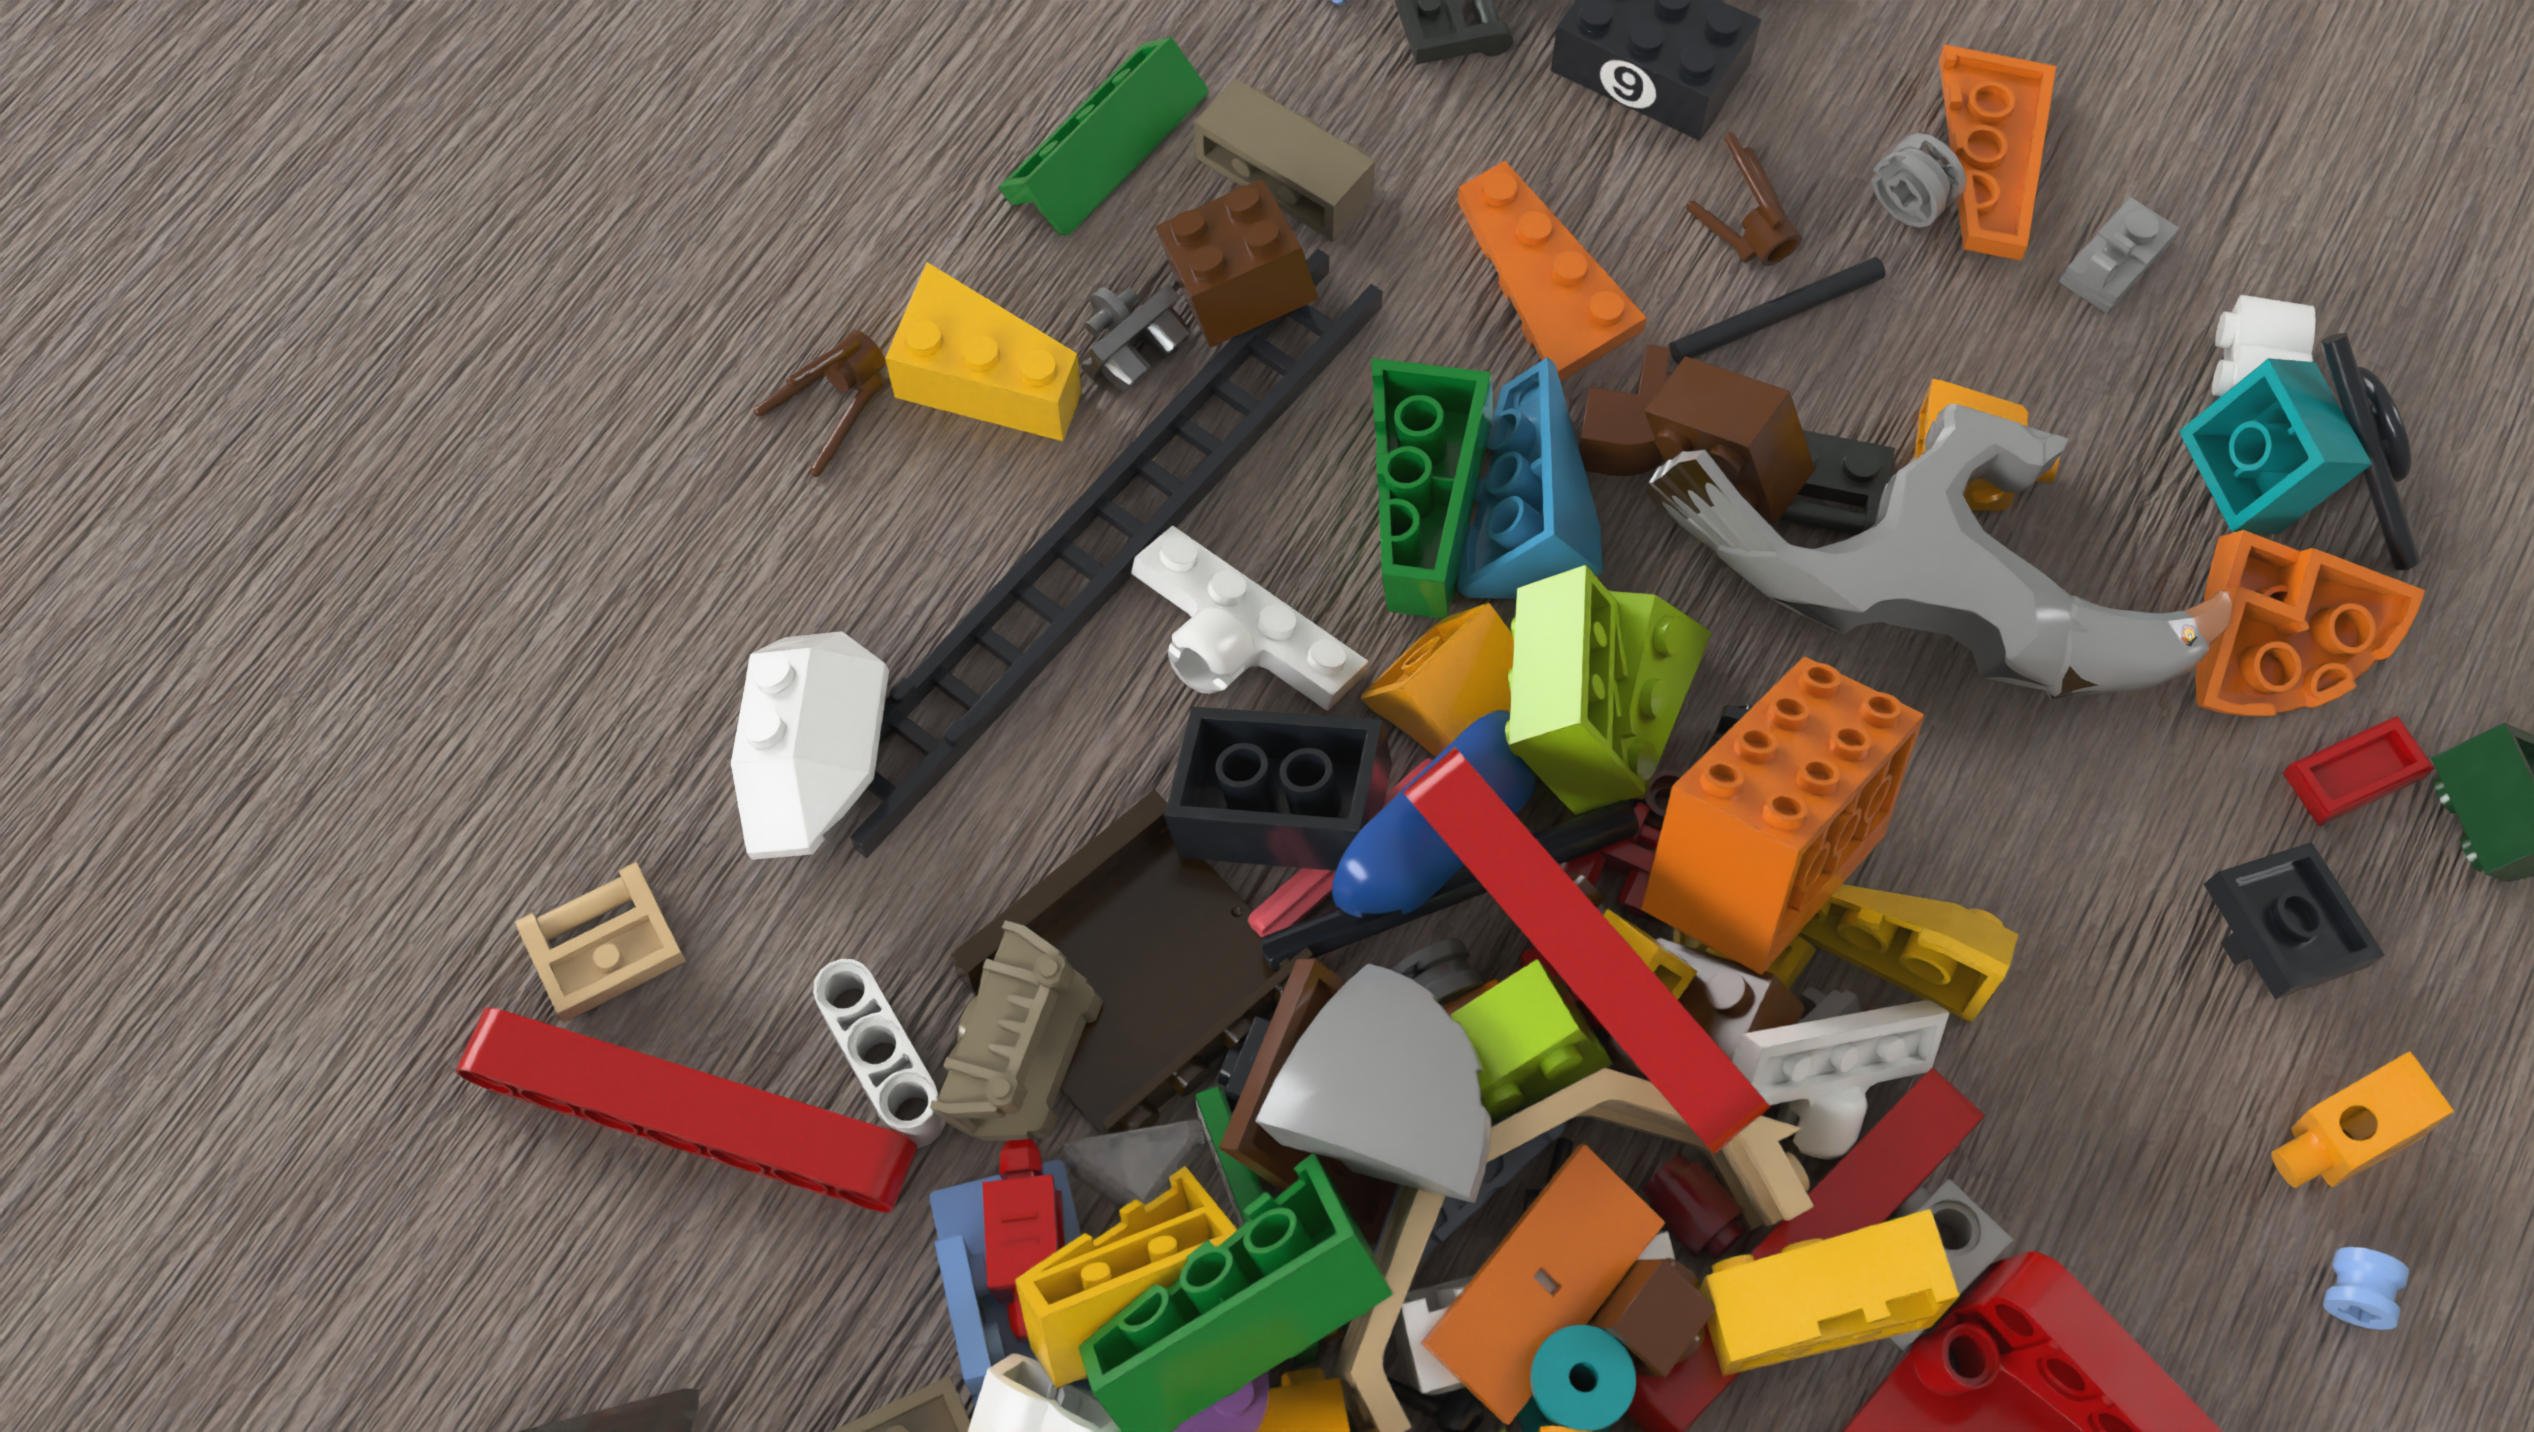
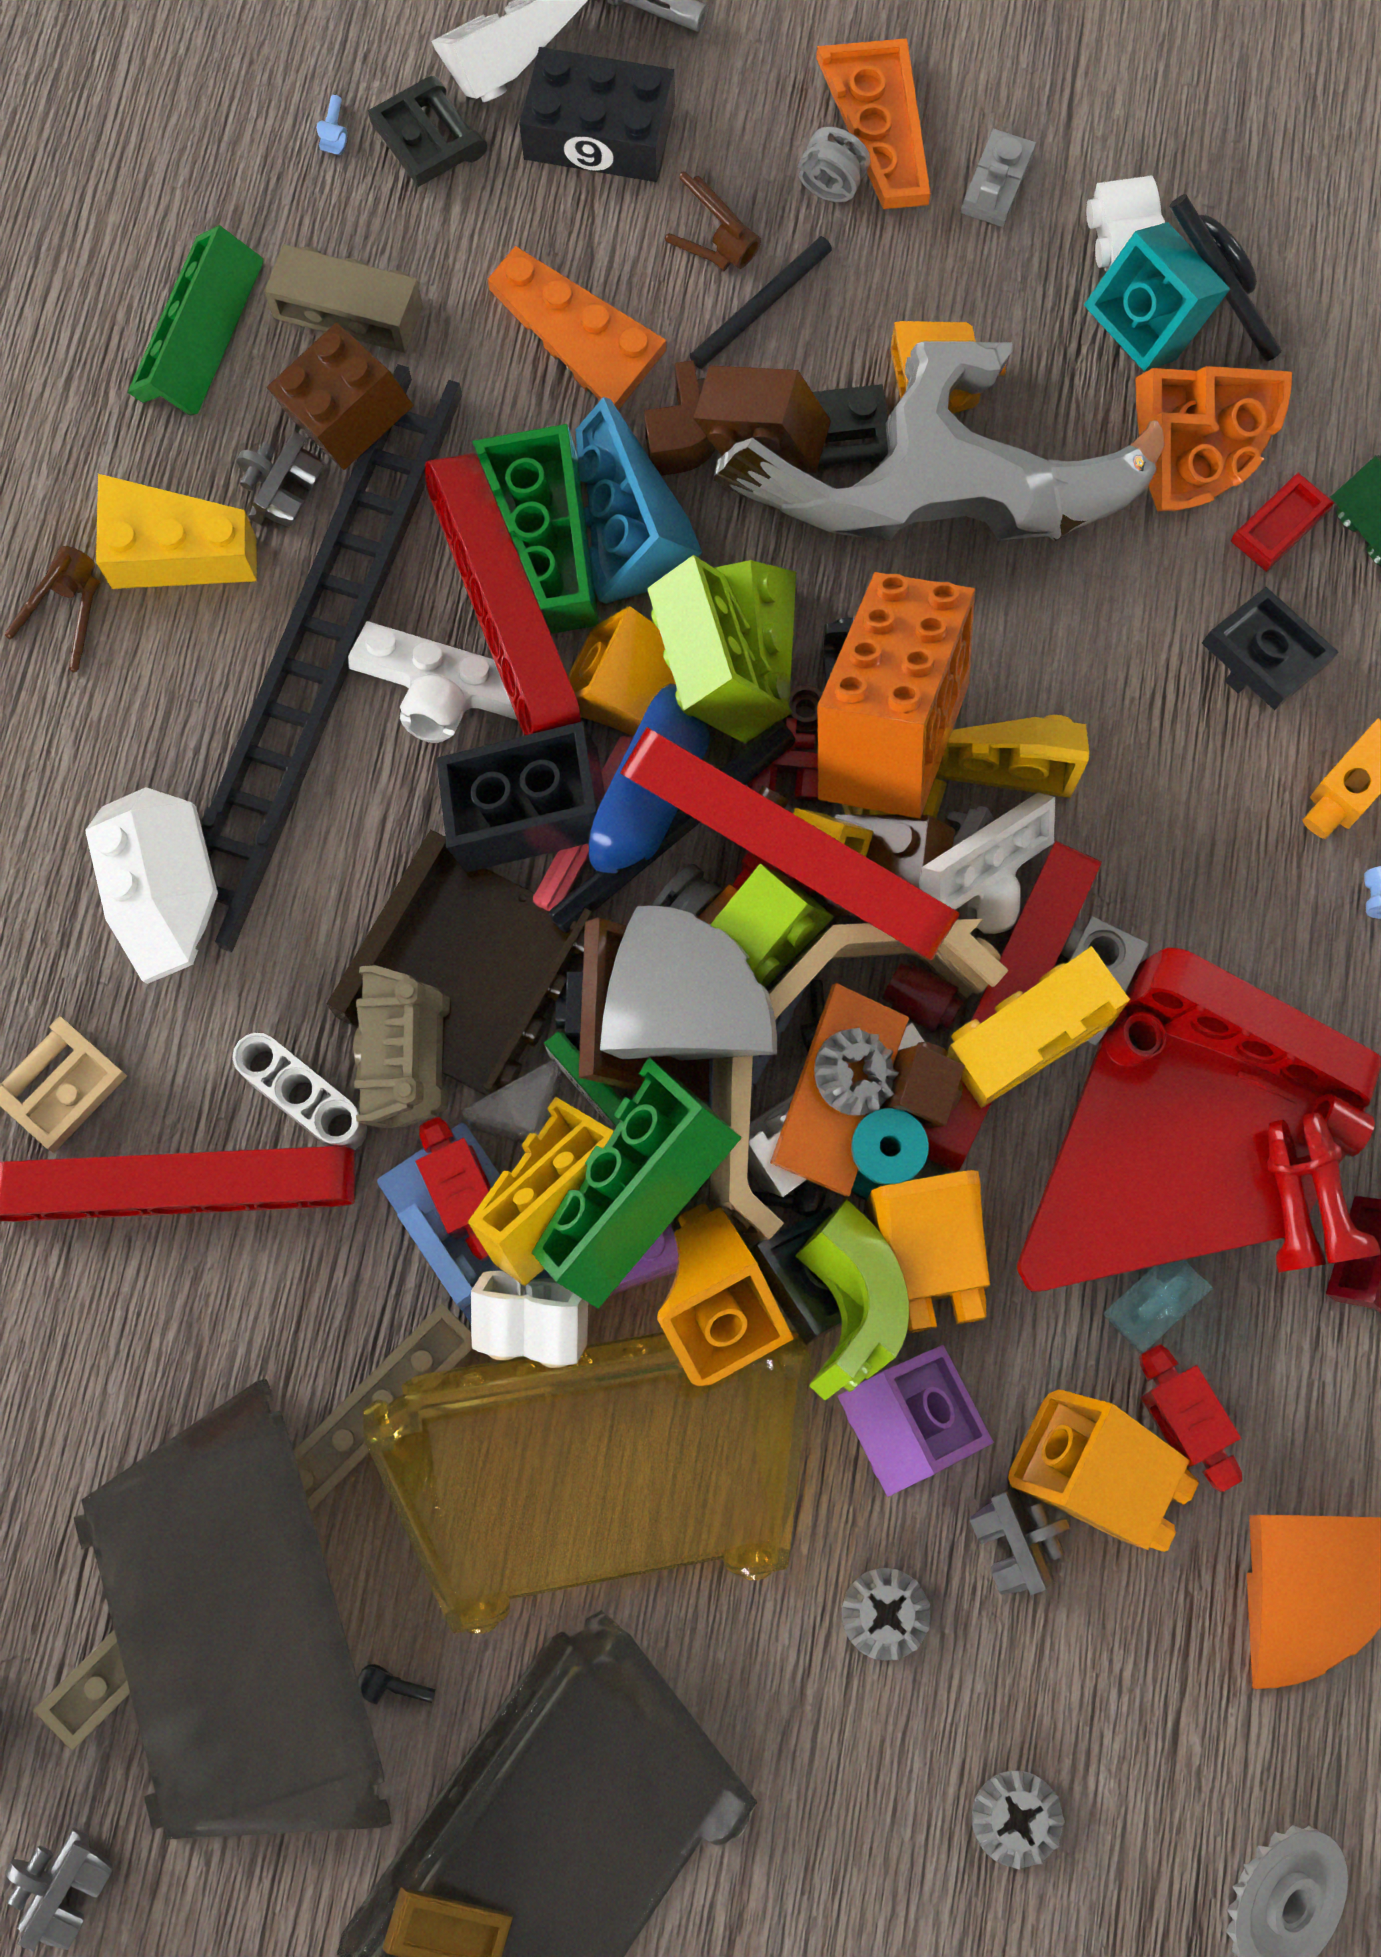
camera: 20 degrees left, 10 degrees up
none -> red beam [424,453,581,736]
none -> light grey gear [814,1028,899,1116]

